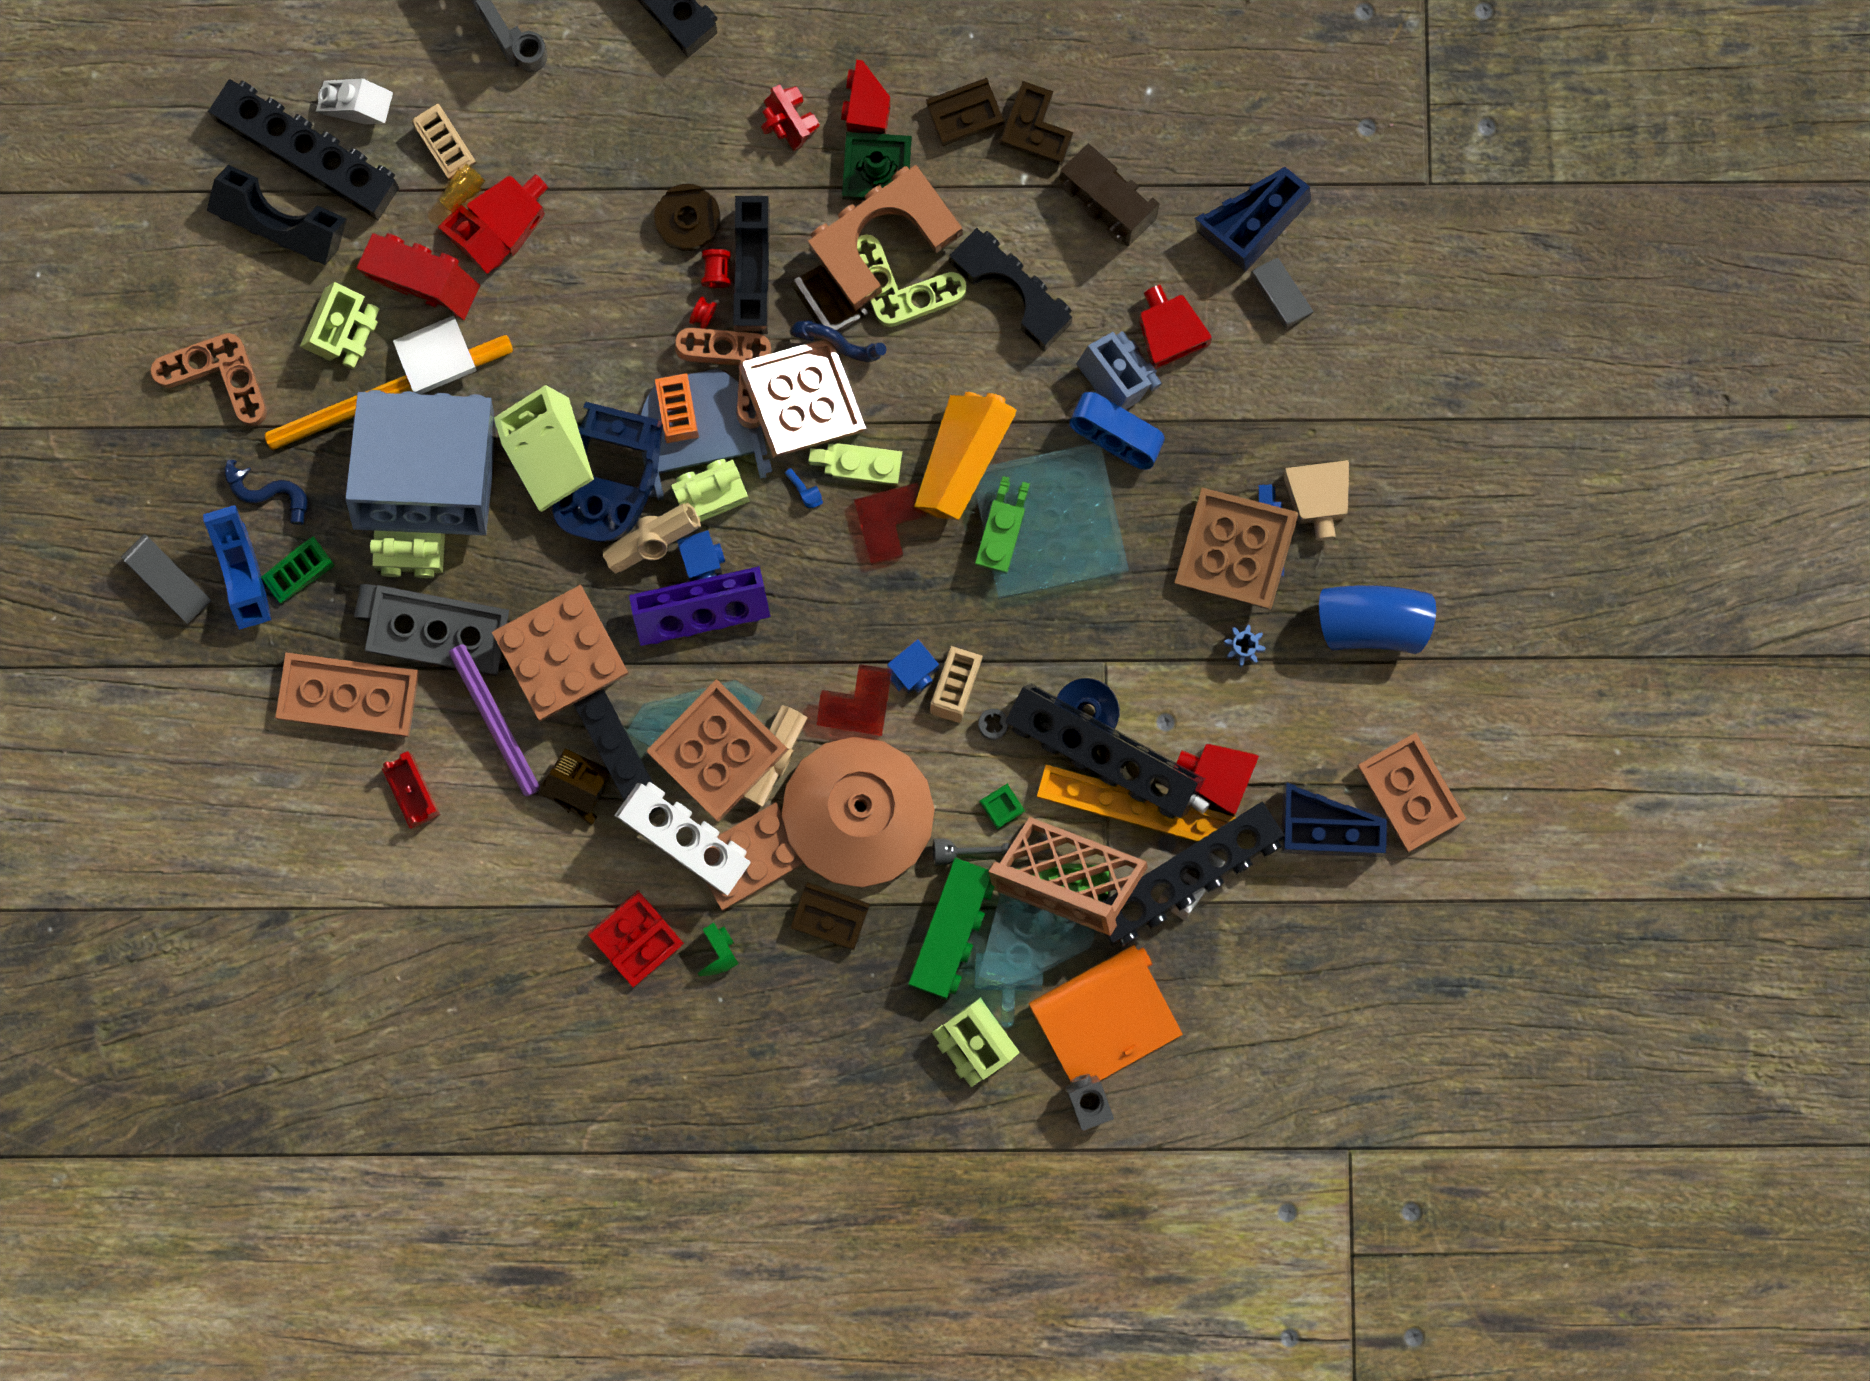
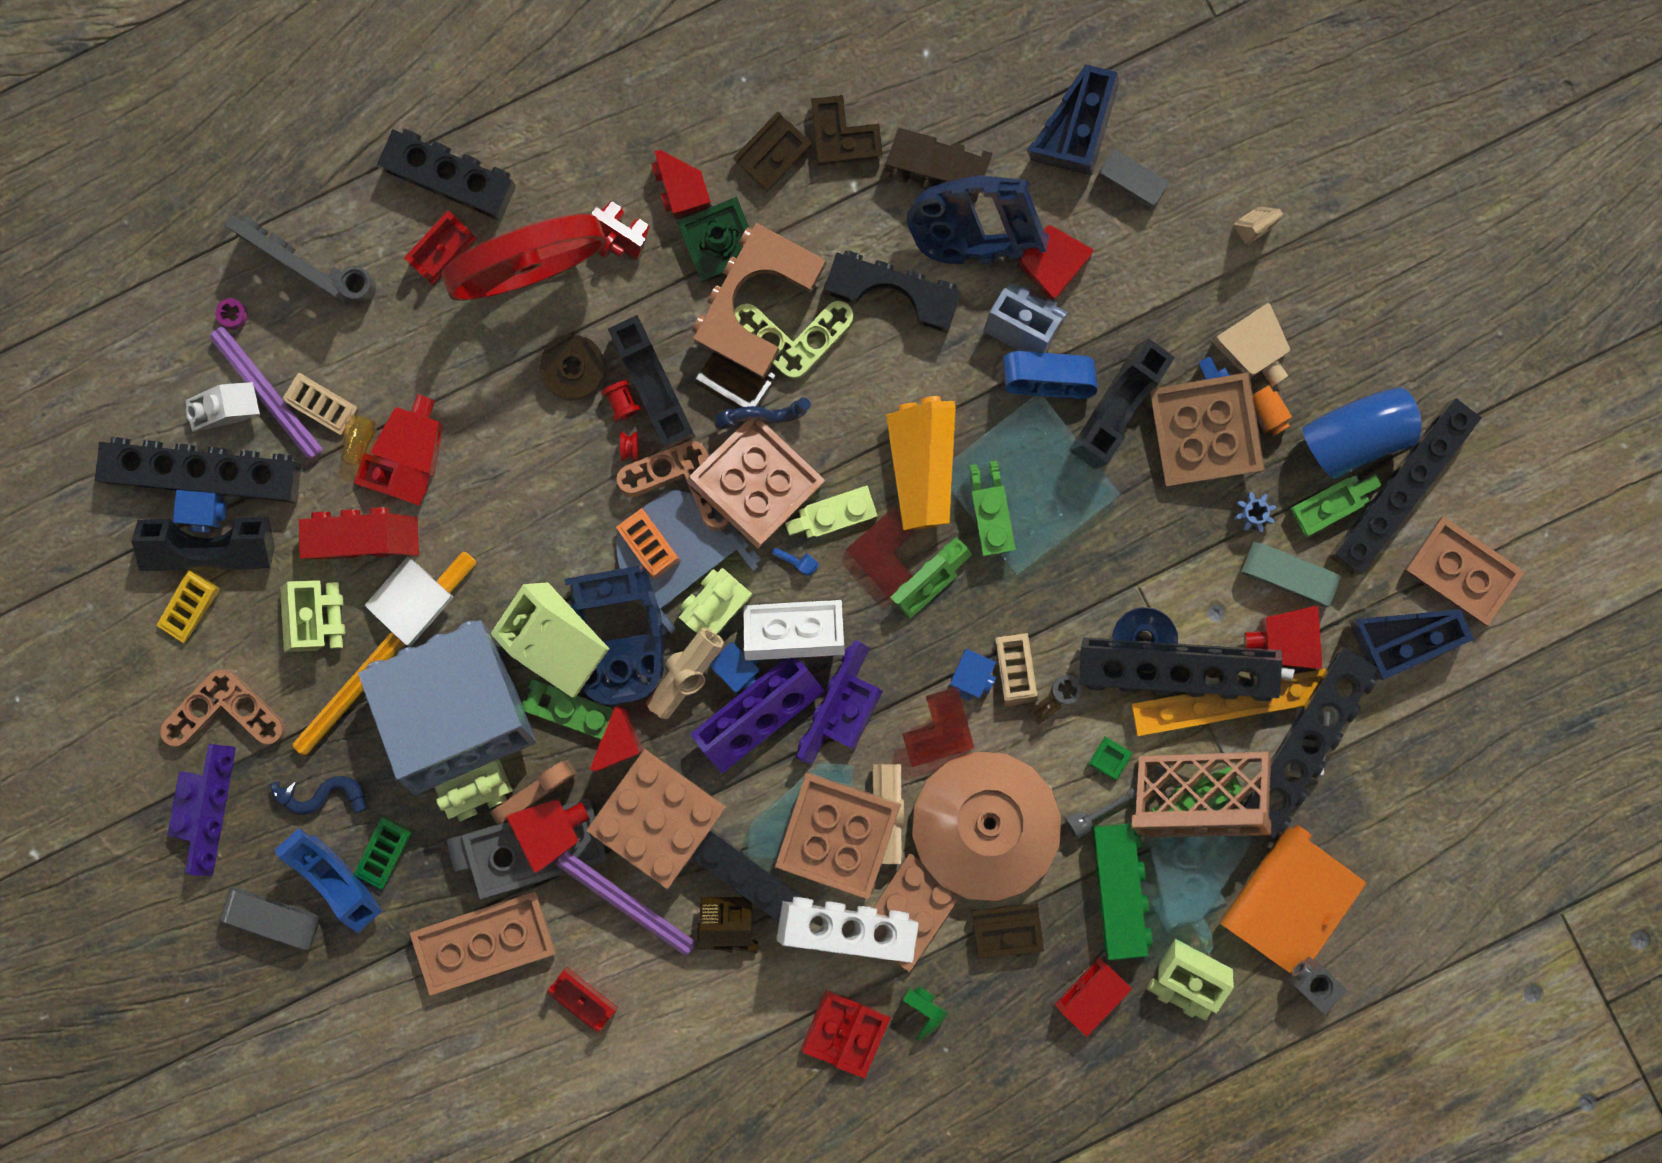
camera: 20 degrees left, 5 degrees up
none -> yellow slope [157,570,221,643]
none -> dark purple bracket [167,744,236,876]
none -> blue brick [173,490,227,533]
none -> medium lavender axle [210,327,322,460]
none -> magenta bush [215,298,248,330]
none -> red hinge [404,210,477,285]
none -> red piece [441,214,607,301]
none -> nougat beam [490,760,578,825]
none -> red torso [506,799,590,873]
none -> bright green plate [522,678,614,739]
none -> red slope [589,707,643,771]
none -> white plate [744,600,845,660]
none -> dark purple bracket [797,640,883,765]
none -> bright green hinge [890,537,972,619]
none -> dark blue slope [906,175,1049,265]
none -> dark brown bush [1028,694,1061,725]
none -> red hinge [1054,957,1132,1037]
none -> black arch [1069,339,1175,469]
none -> tan slope [1234,207,1284,245]
none -> sand green beam [1241,542,1341,608]
none -> orange brick [1253,385,1293,437]
none -> bright green hinge [1290,474,1382,537]
none -> black brick [1329,398,1482,576]

